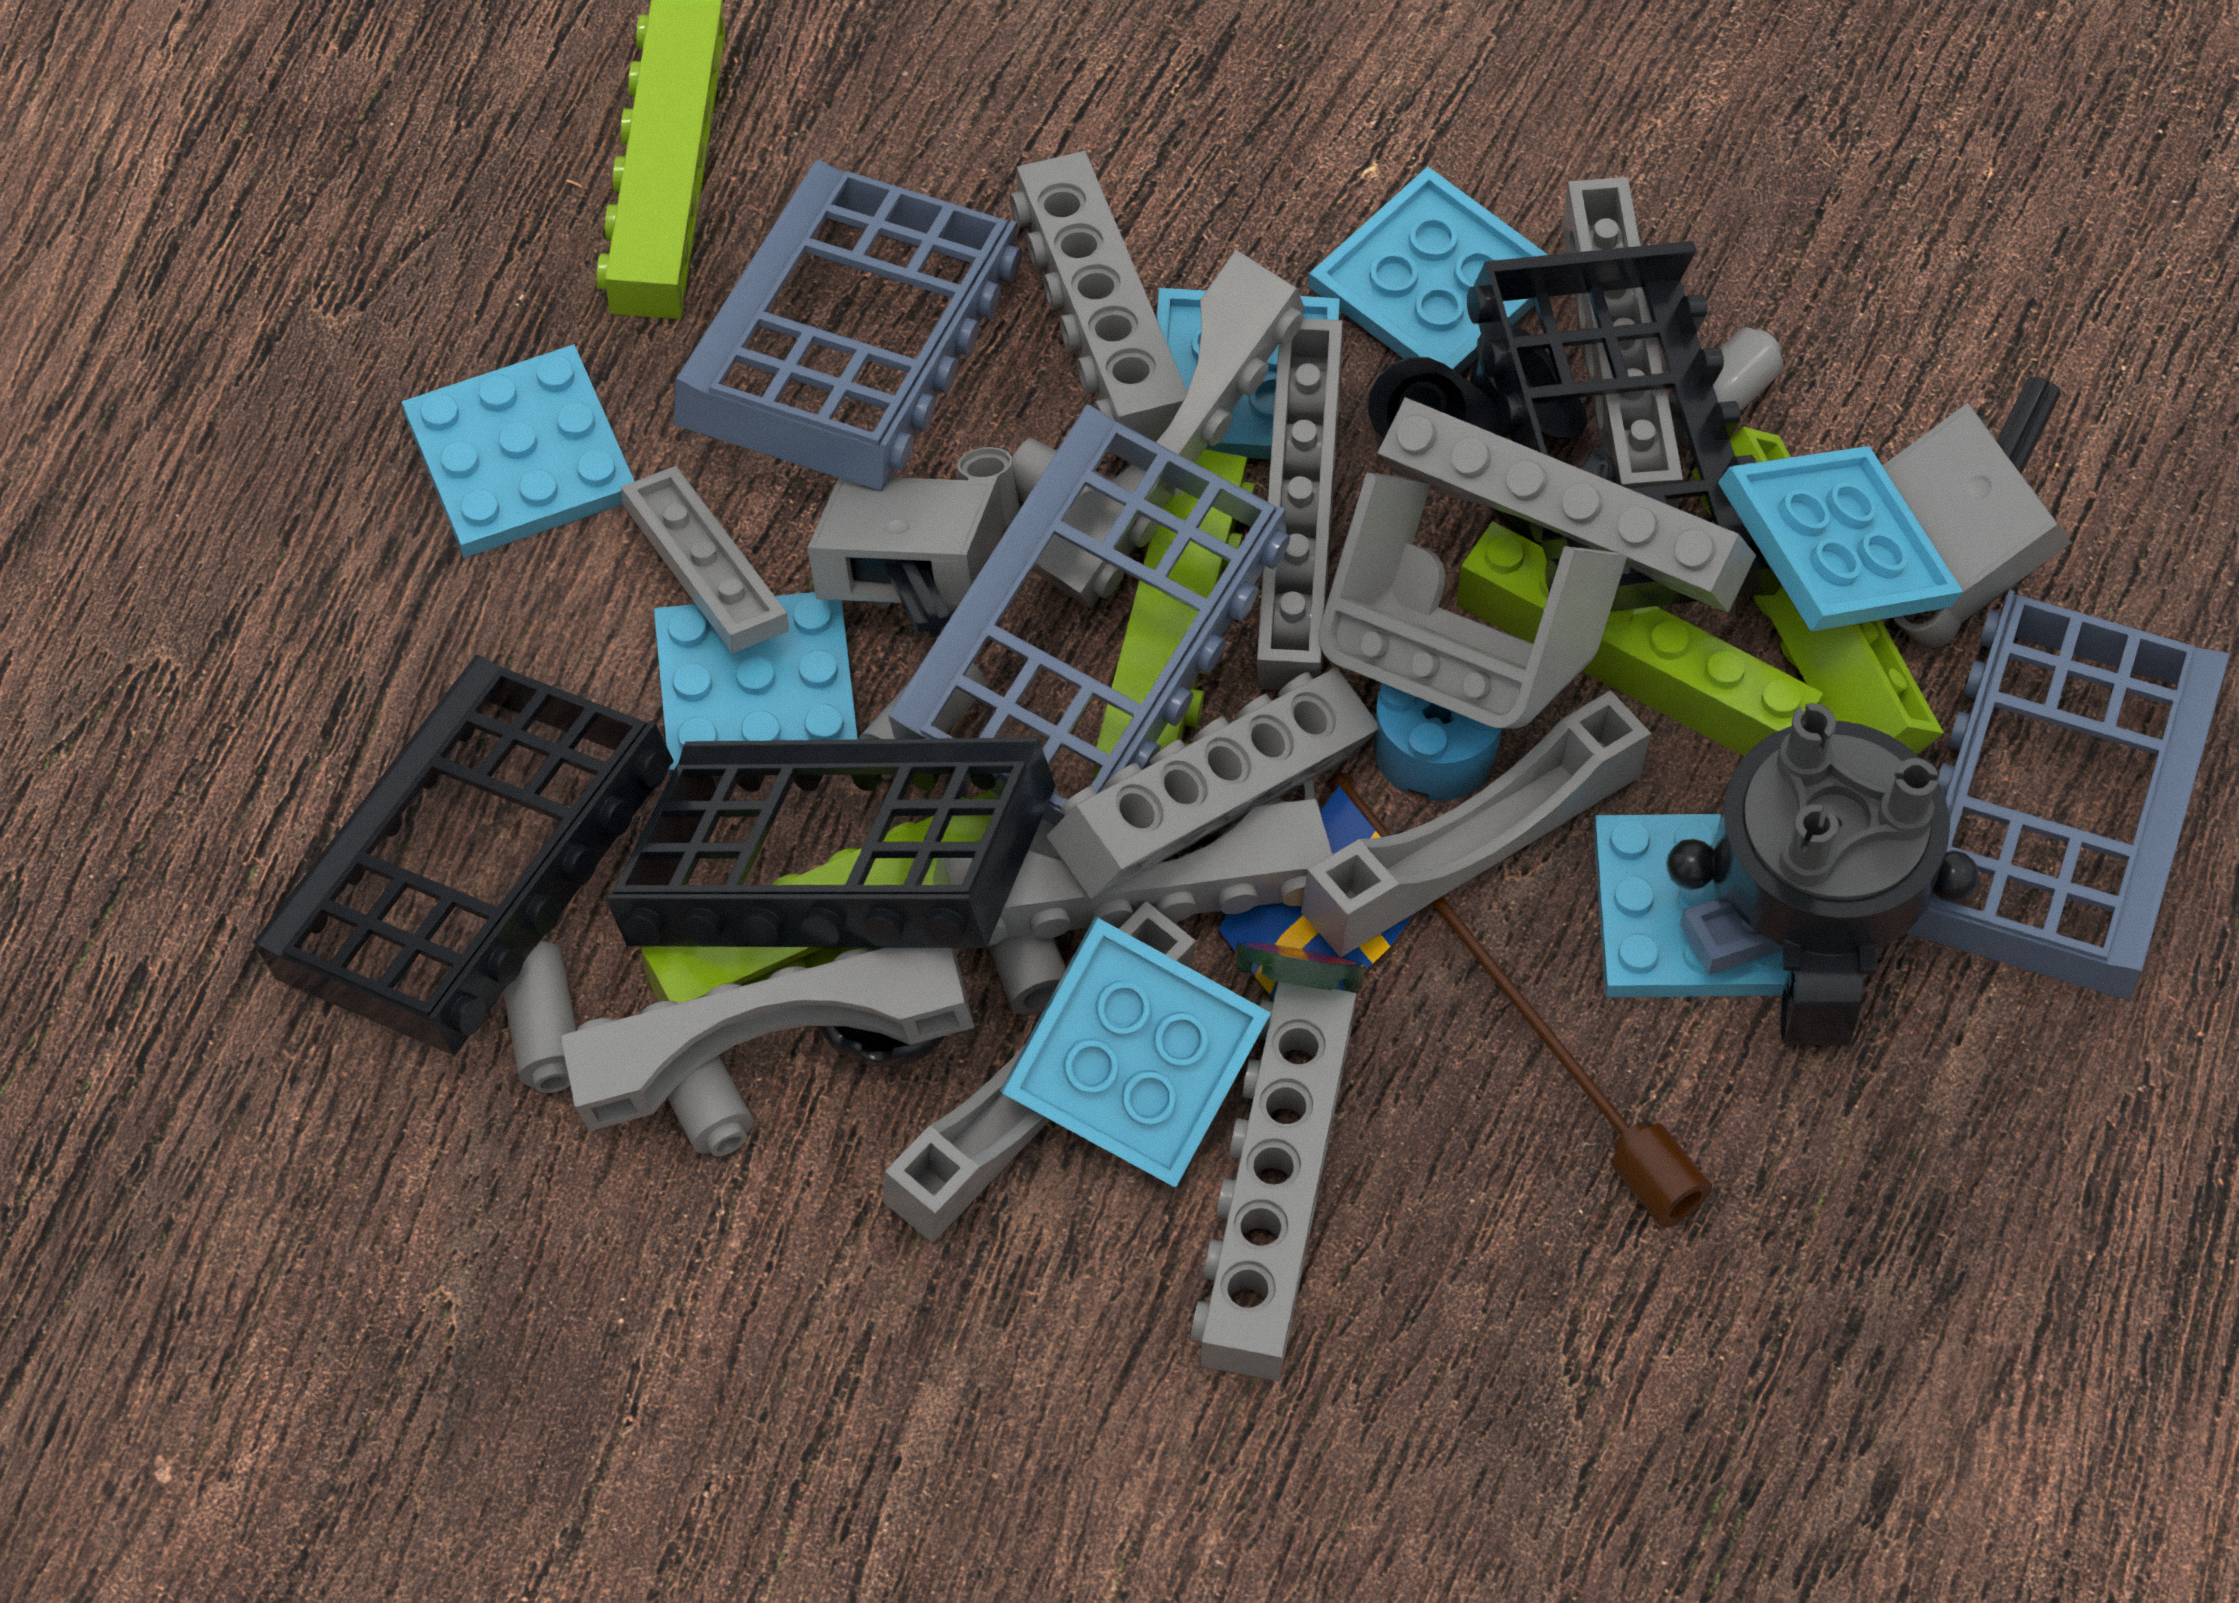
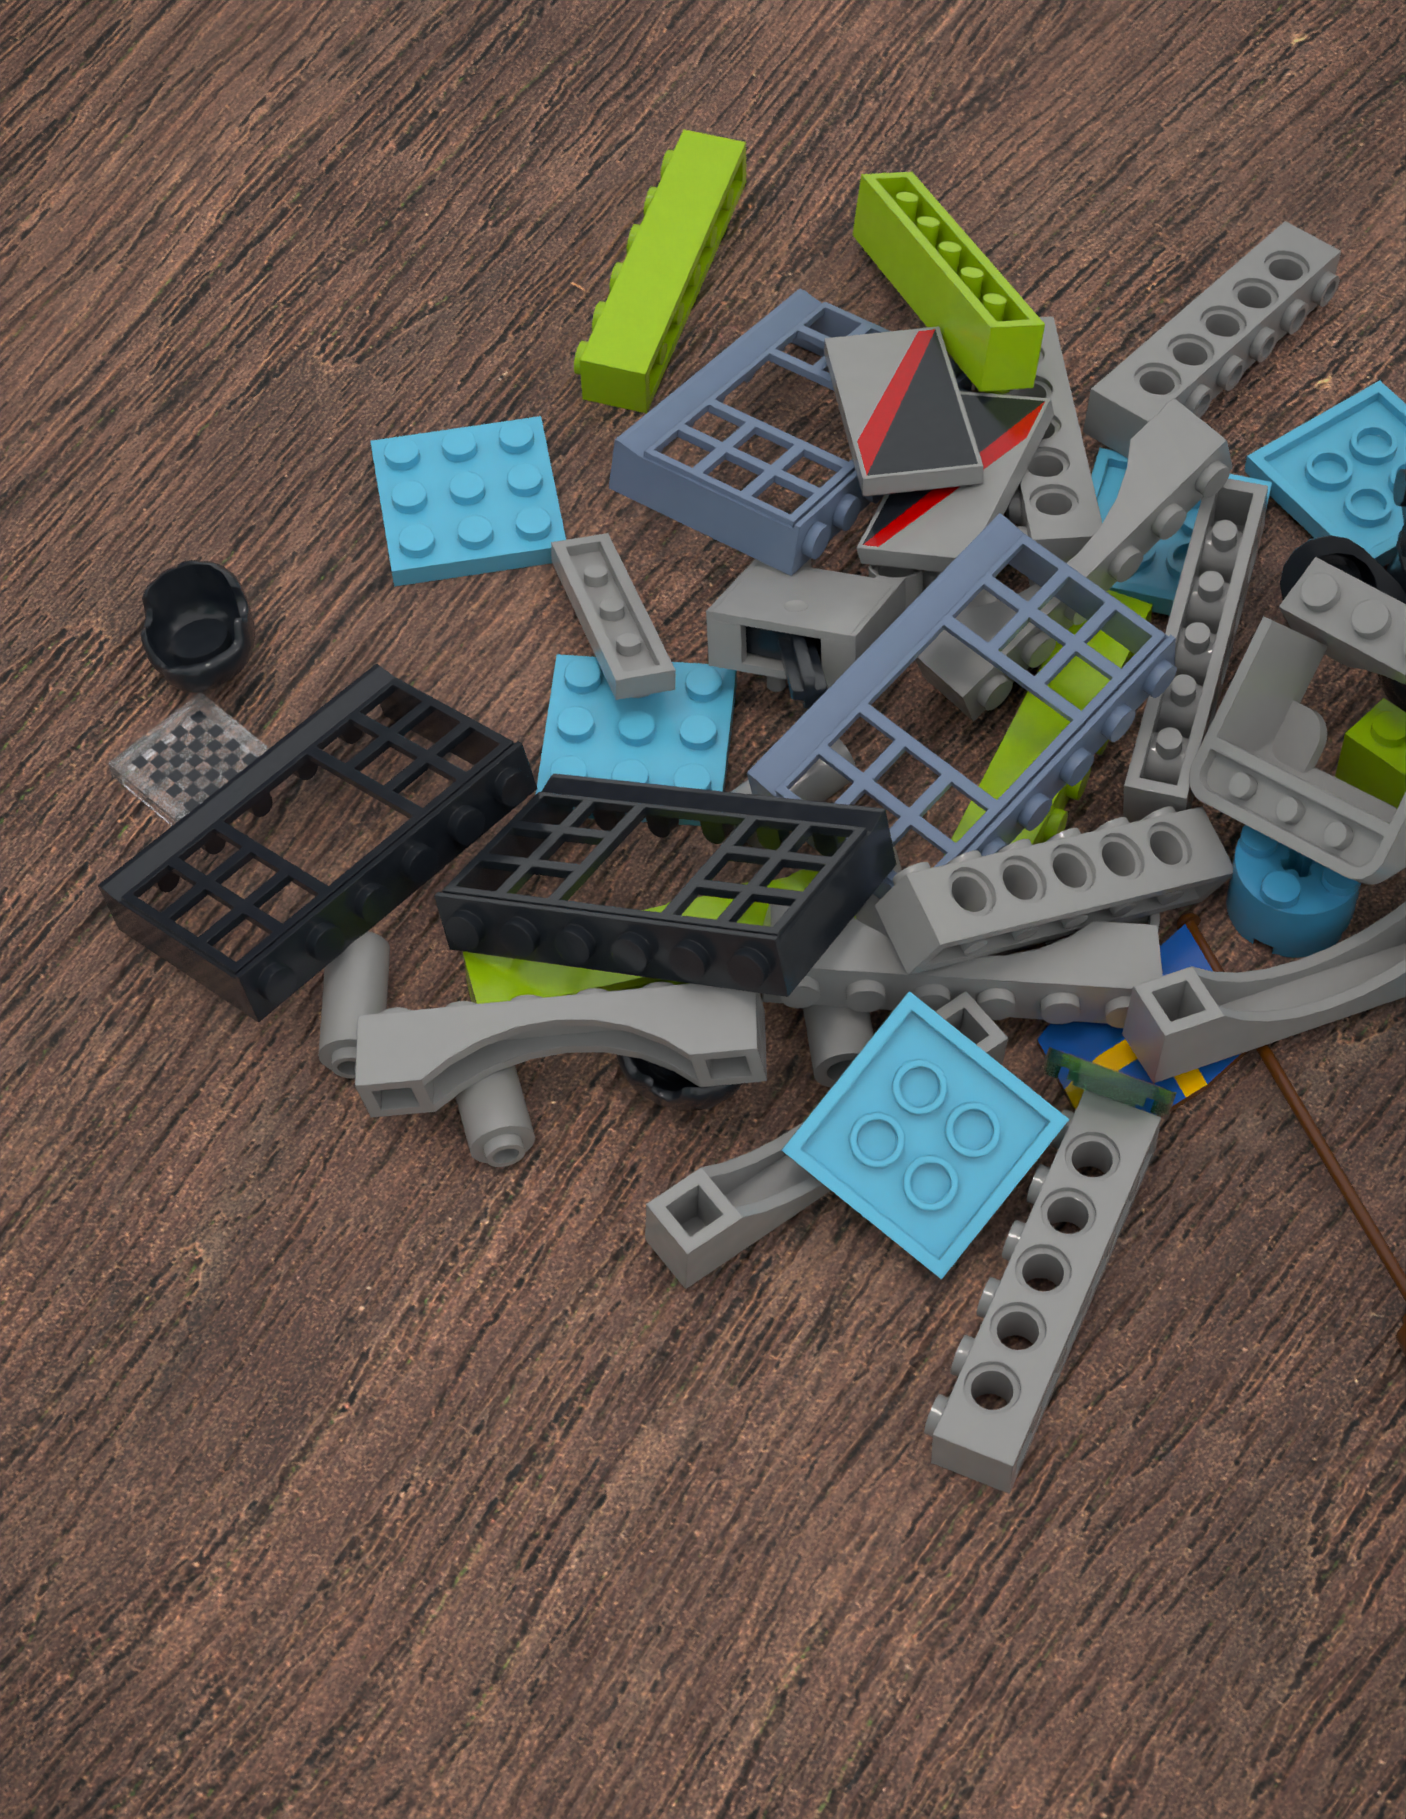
camera: 15 degrees right, 5 degrees down
none -> clear tile [108,693,269,826]
none -> black piece [140,560,255,693]
none -> tile [824,326,983,496]
none -> lime brick [852,172,1045,395]
none -> light grey tile [856,391,1054,572]
none -> light grey brick [1083,221,1341,458]

